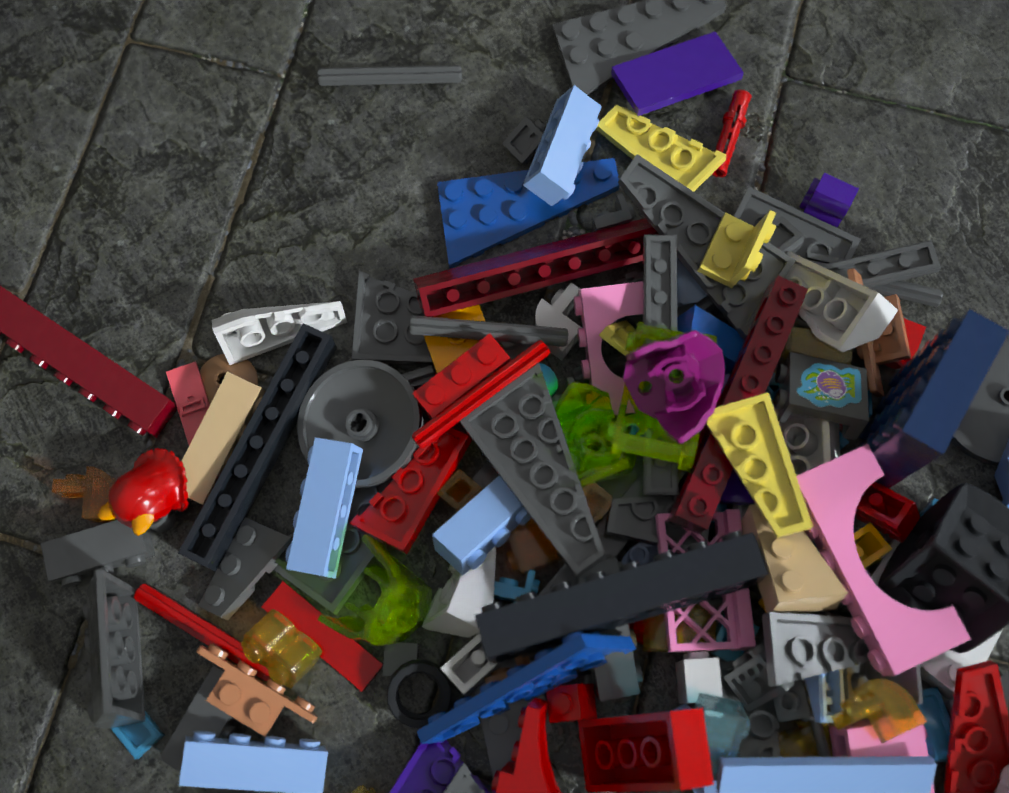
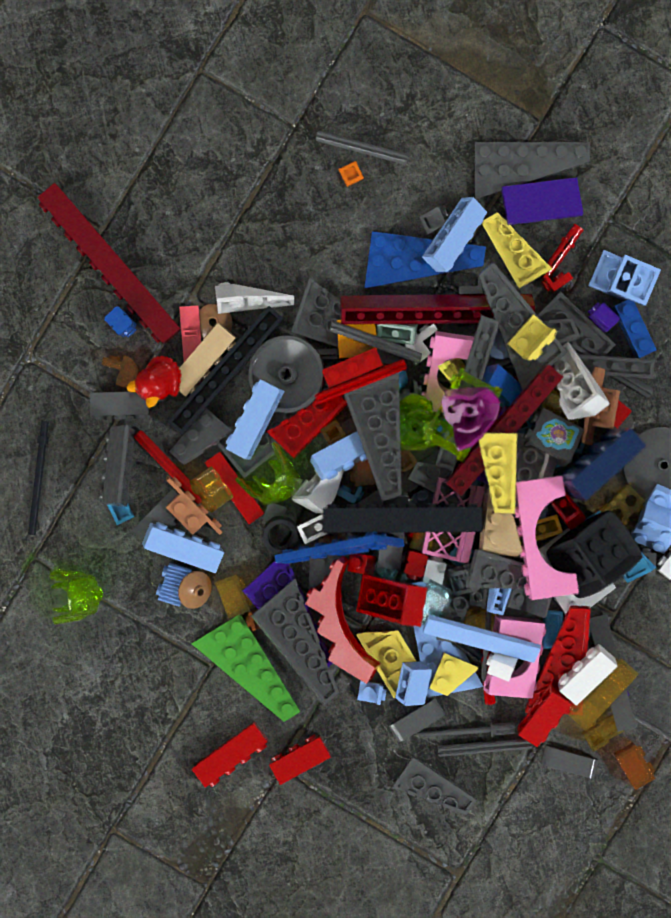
camera: 10 degrees right, 15 degrees up
clear yellow brick [831,679,927,743] -> none
none -> blue brick [104,306,137,338]
none -> orange tile [338,161,364,187]
none -> sand green slope [377,324,418,345]
none -> red brick [403,549,428,580]
none -> red bracket [541,272,573,293]
none -> light blue bracket [588,250,661,306]
none -> clear yellow brick [600,484,645,526]
none -> blue brick [612,299,657,359]

